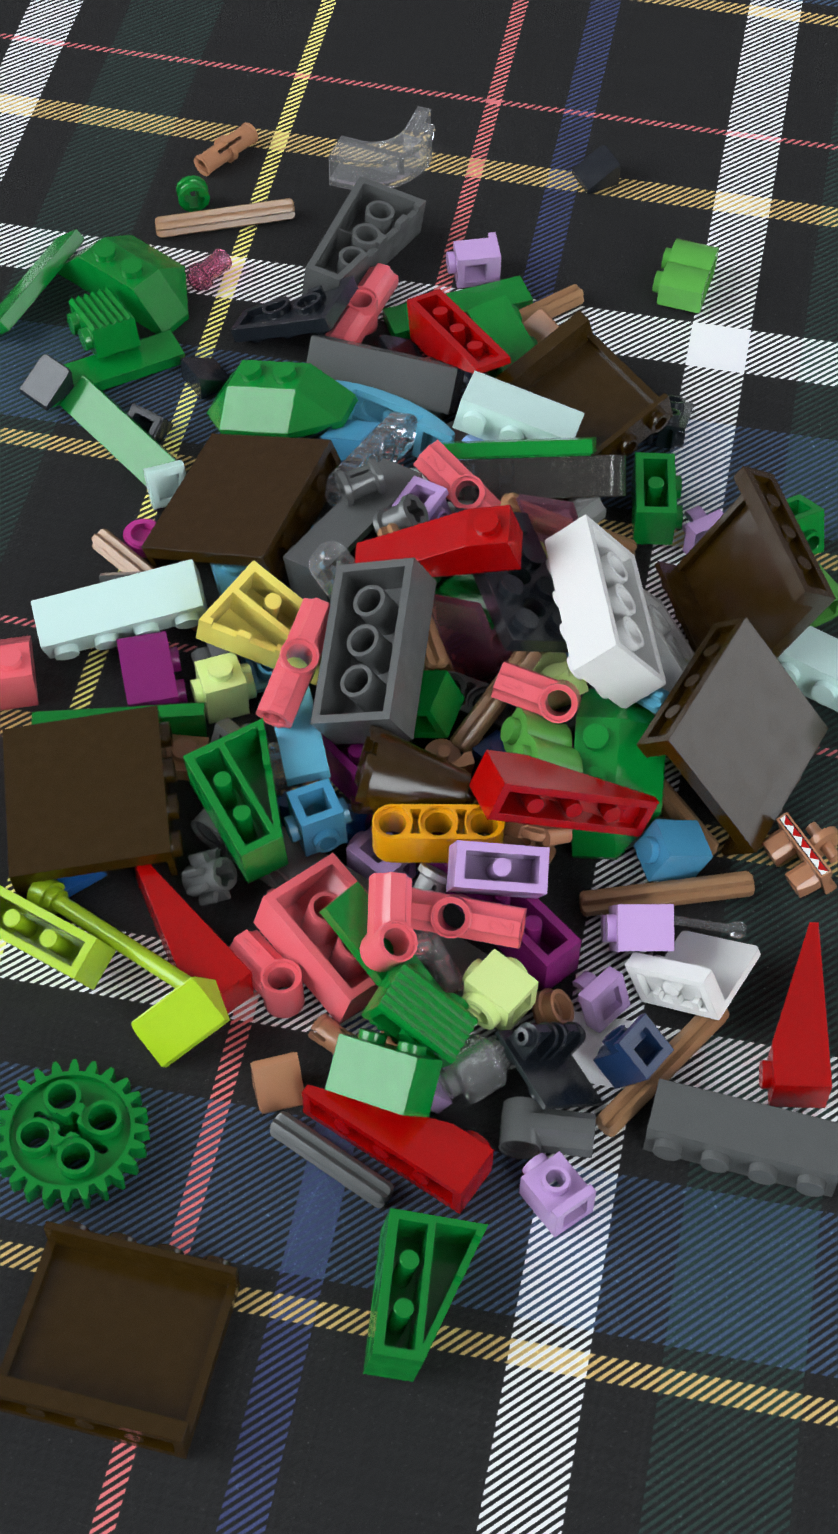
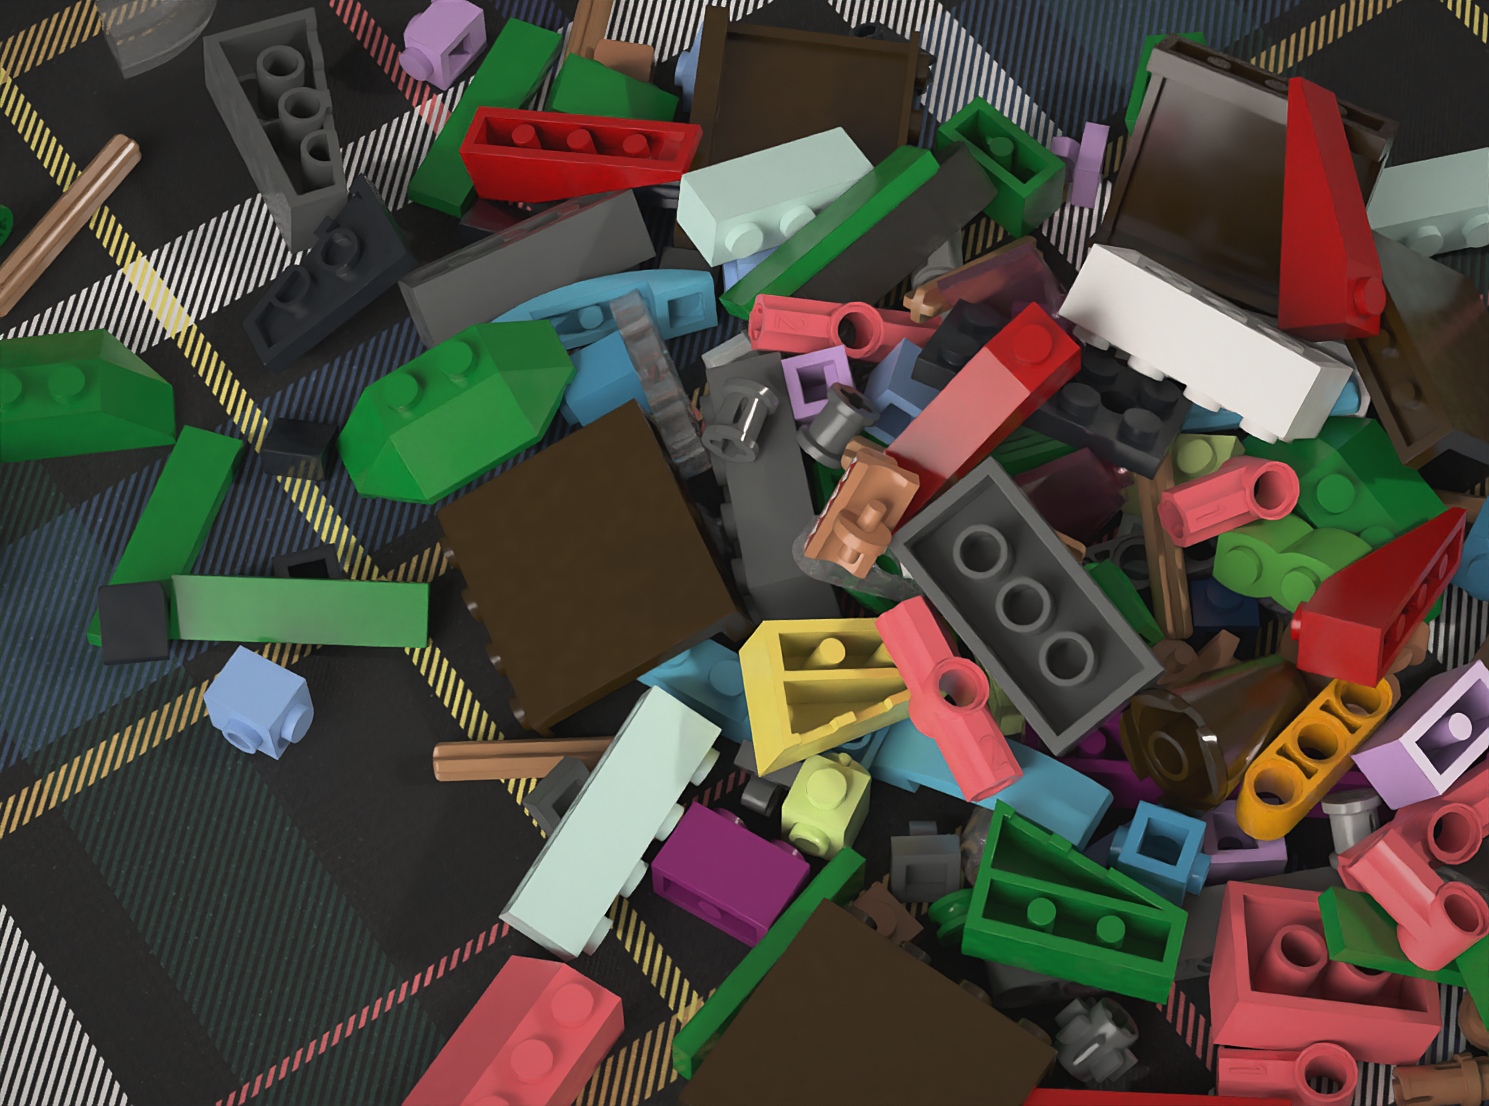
camera: 45 degrees left, 5 degrees up
green brick [66,287,141,360] -> none
dark pink tile [123,519,156,558] -> none
light aqua tile [143,460,186,510] -> none
clear pink pin [187,249,232,291] -> none
coral piece [325,263,399,343] -> none
none -> light blue brick [203,645,314,760]
none -> nougat hips [803,447,920,579]
none -> red slope [1278,77,1386,343]

